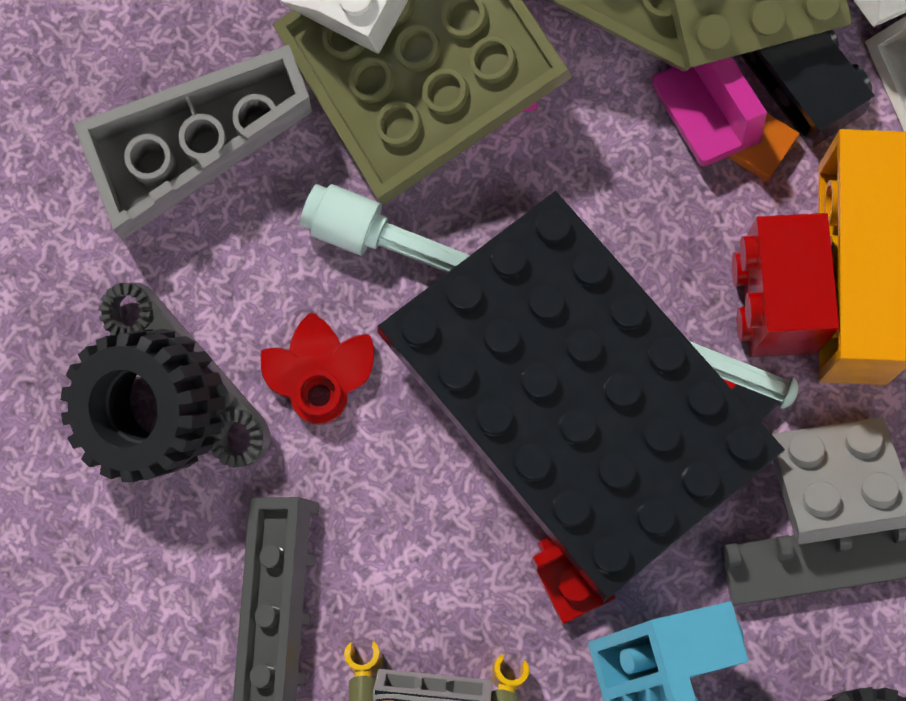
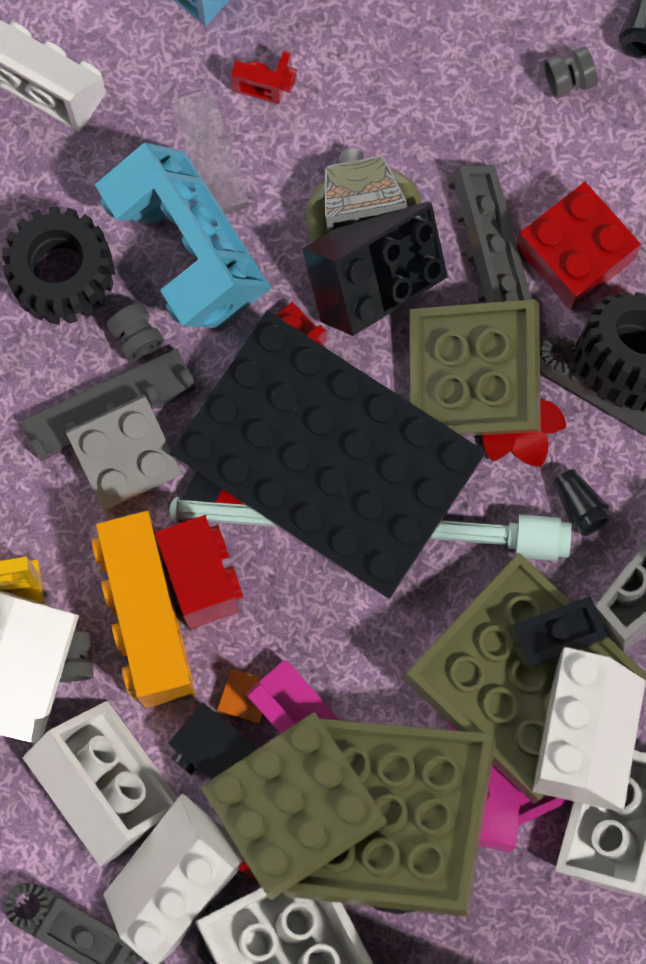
camera: 165 degrees right, 0 degrees up
none -> dark grey wheel [106,303,165,363]
none -> black slope [302,201,448,336]
none -> olive plate [409,299,541,436]
none -> black plate [507,596,608,670]
none -> red brick [517,181,641,310]
none -> black cone [553,469,611,536]

